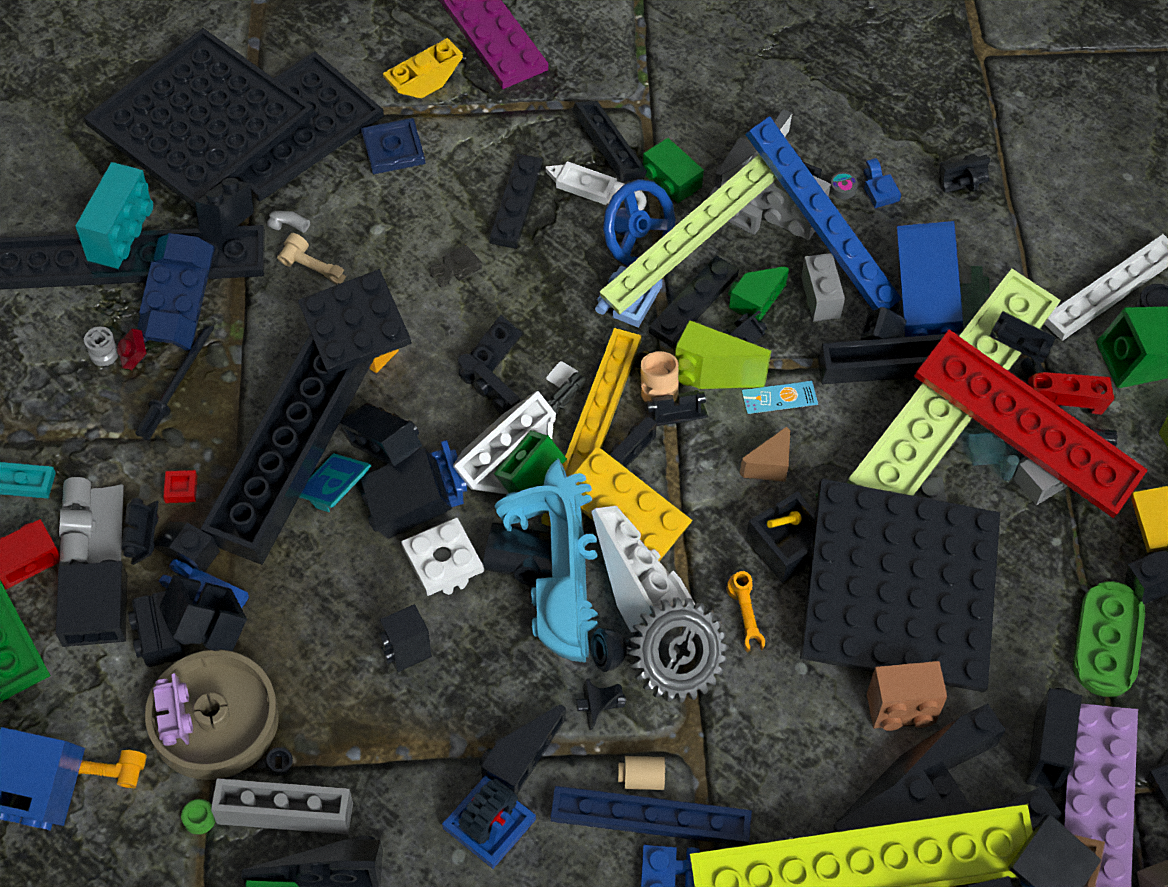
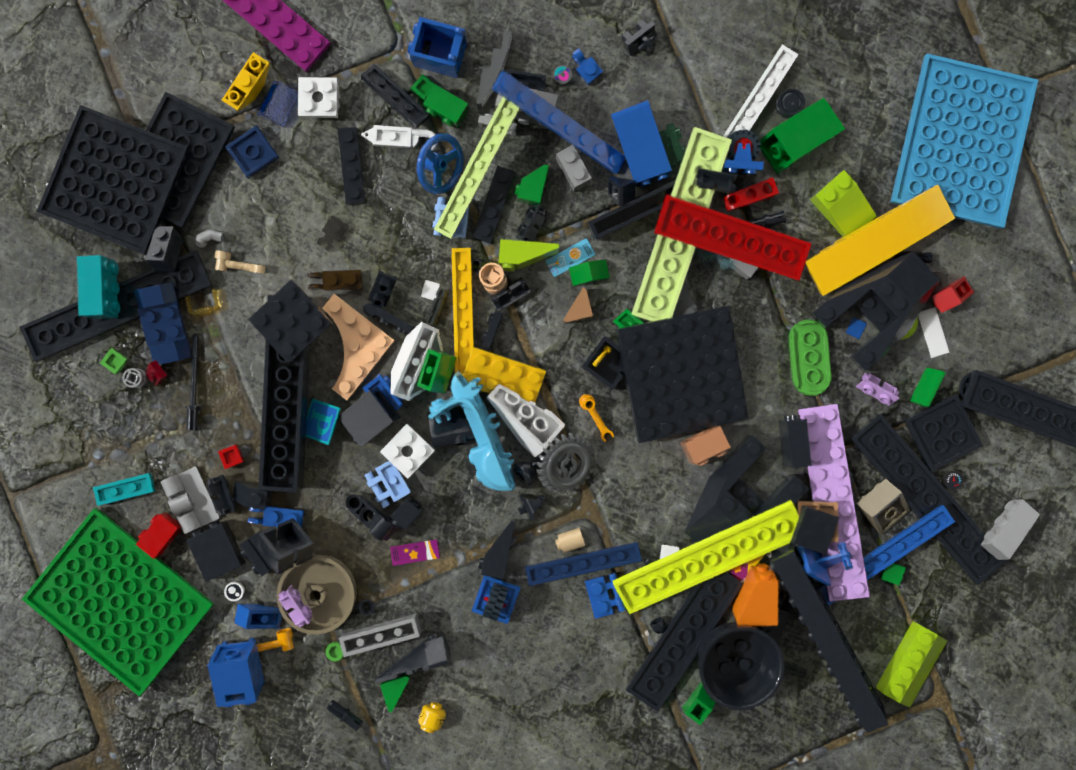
camera: 20 degrees left, 30 degrees up
black brick [339,403,422,467] -> none
none -> bright green plate [100,348,129,375]
none -> clear yellow piece [185,288,220,316]
none -> tile [224,581,245,601]
none -> blue slope [234,604,282,629]
none -> clear blue brick [257,81,298,127]
none -> white piece [298,77,340,118]
none -> dark brown hinge [307,270,362,291]
none -> light nougat plate [322,294,395,401]
none -> black piece [345,494,398,542]
none -> light blue plate [364,461,411,508]
none -> magenta sticker [390,539,440,566]
none -> blue container [408,17,467,78]
none -> green tile [411,74,434,101]
none -> green slope [569,259,610,286]
none -> plate [722,129,764,174]

